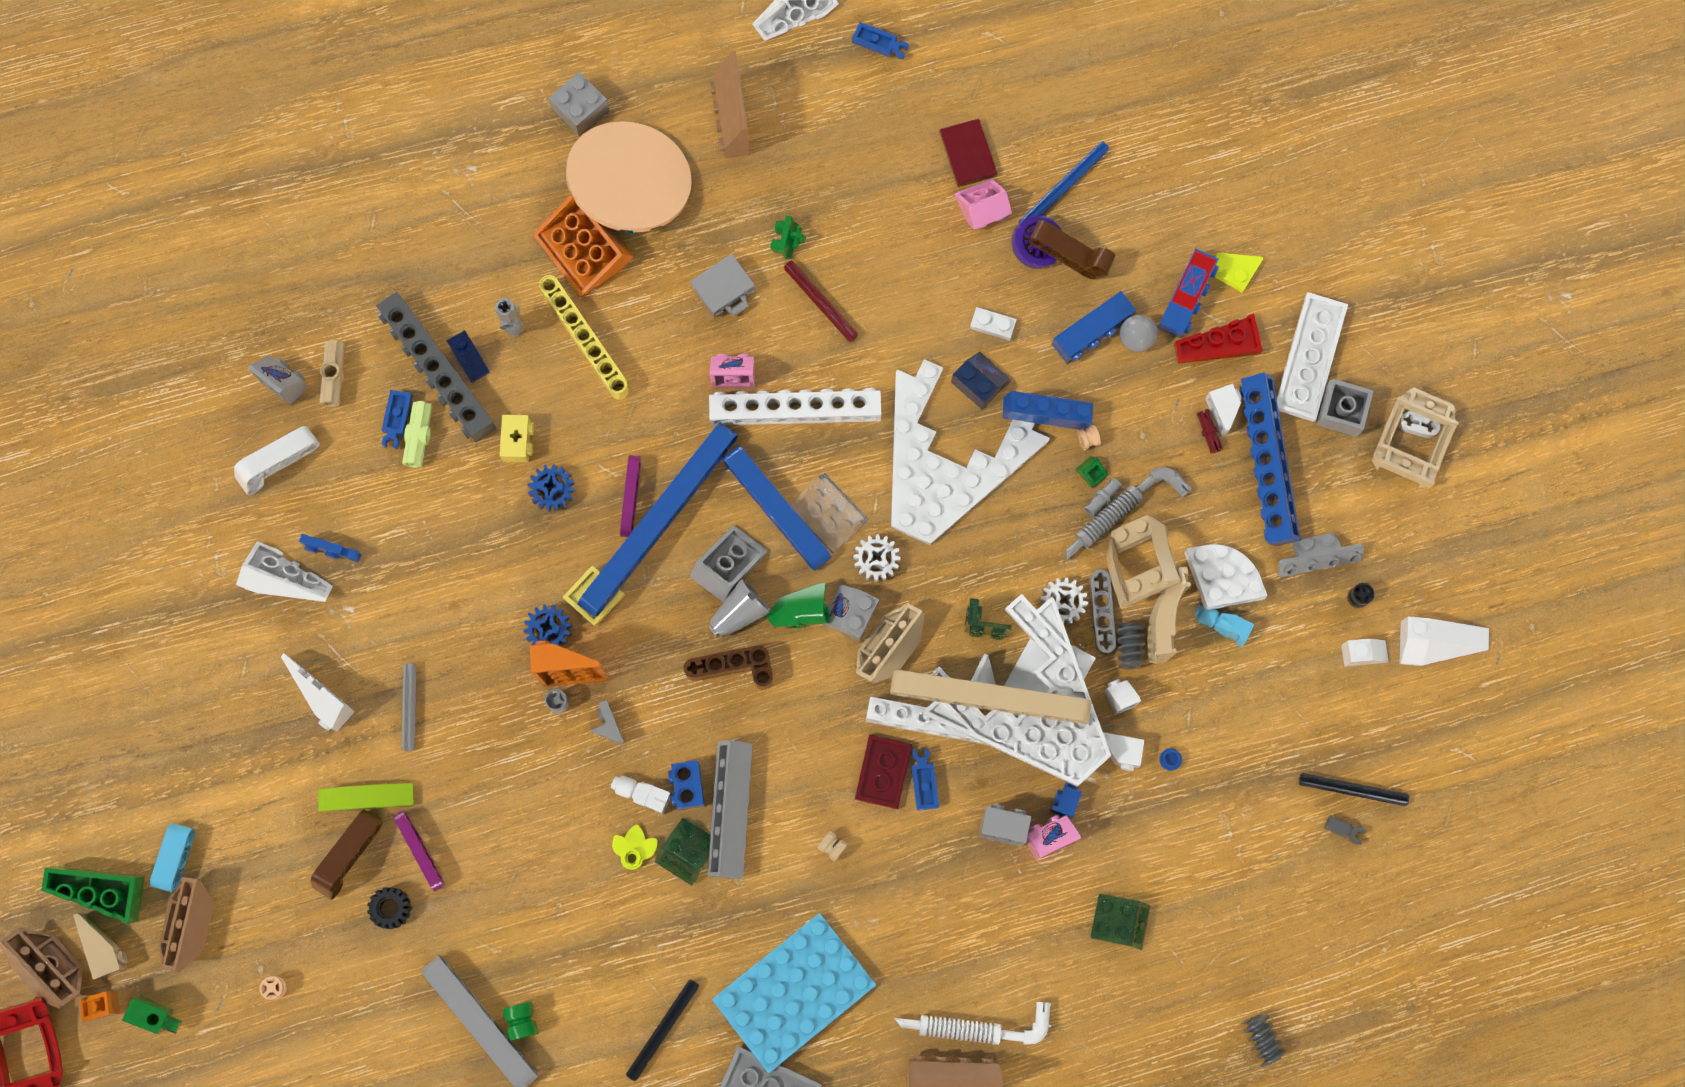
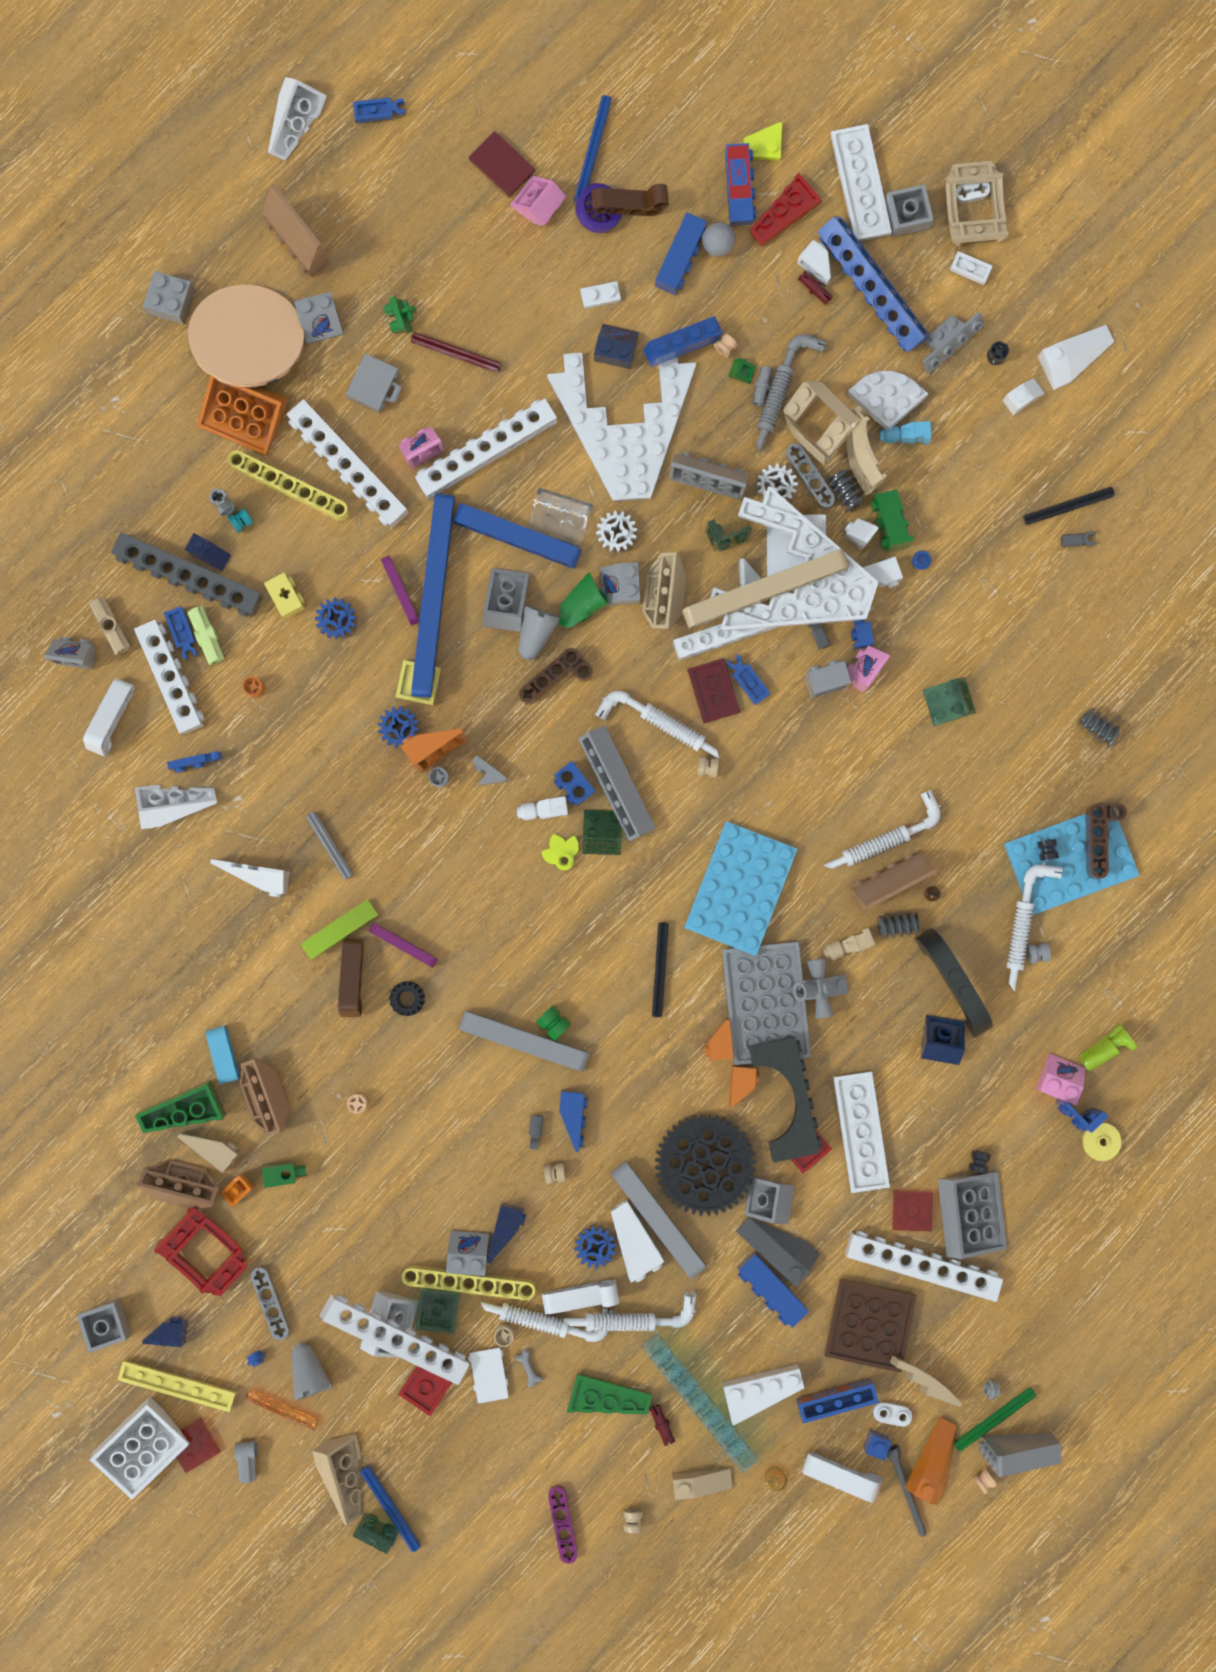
camera: 30 degrees left, 10 degrees up
none -> white brick [134,620,205,735]
none -> teal wheel [227,507,254,533]
none -> orange wheel [242,676,265,698]
none -> white brick [287,399,408,528]
none -> light grey slope [294,292,344,344]
none -> white piece [595,691,719,759]
none -> light grey slope [669,452,749,501]
none -> dark grey bar [807,623,831,650]
none -> green wedge [870,489,914,553]
none -> white plate [949,251,992,285]

